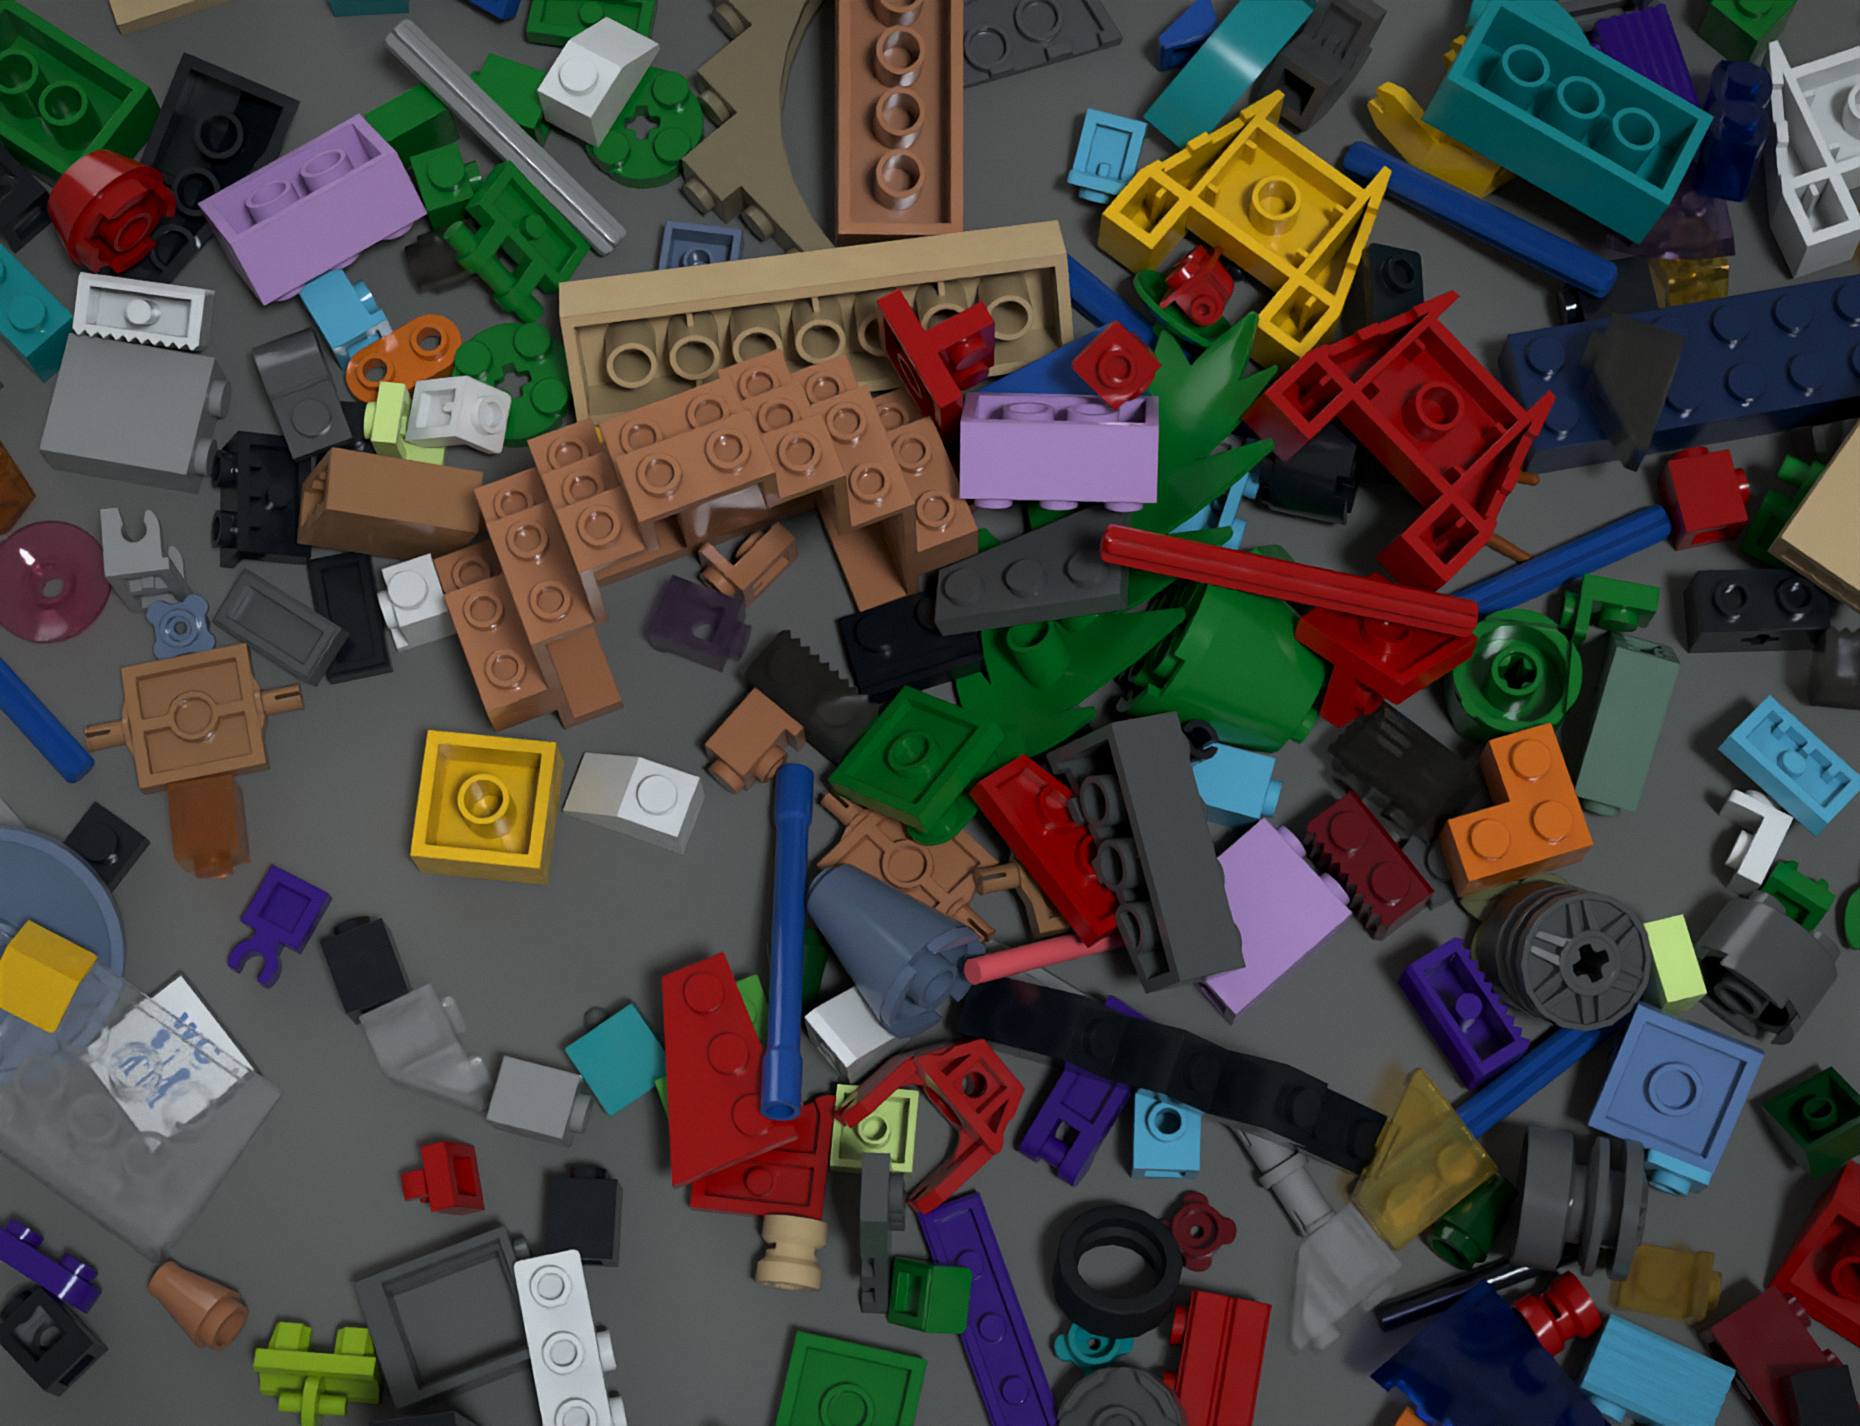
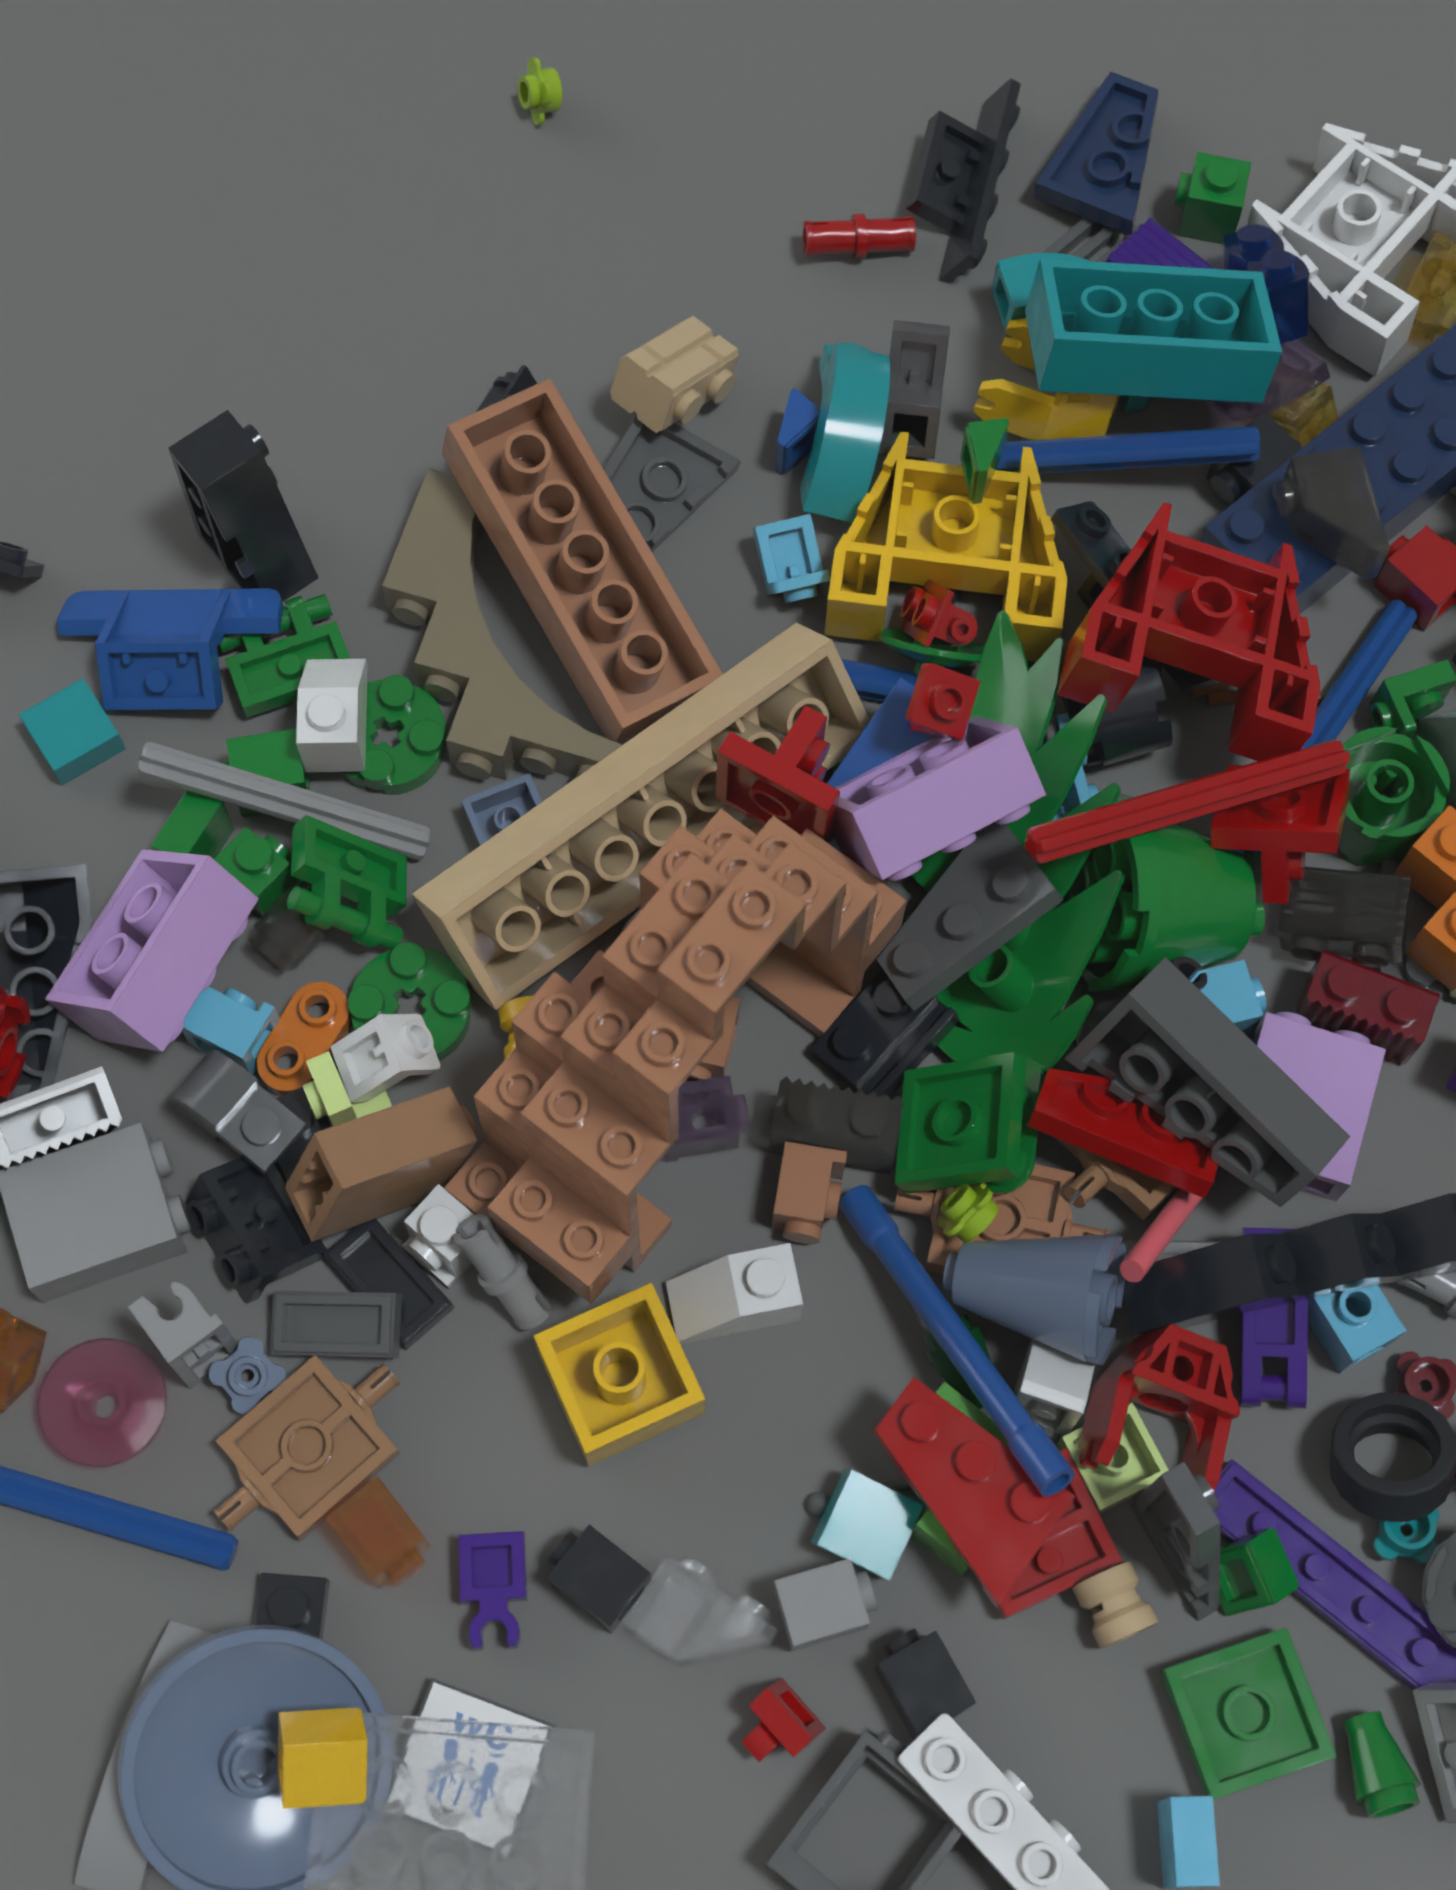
camera: 35 degrees left, 5 degrees down
none -> light grey pin [453,1214,552,1330]
none -> lime plate [937,1183,999,1242]
none -> green slope [960,418,1009,504]

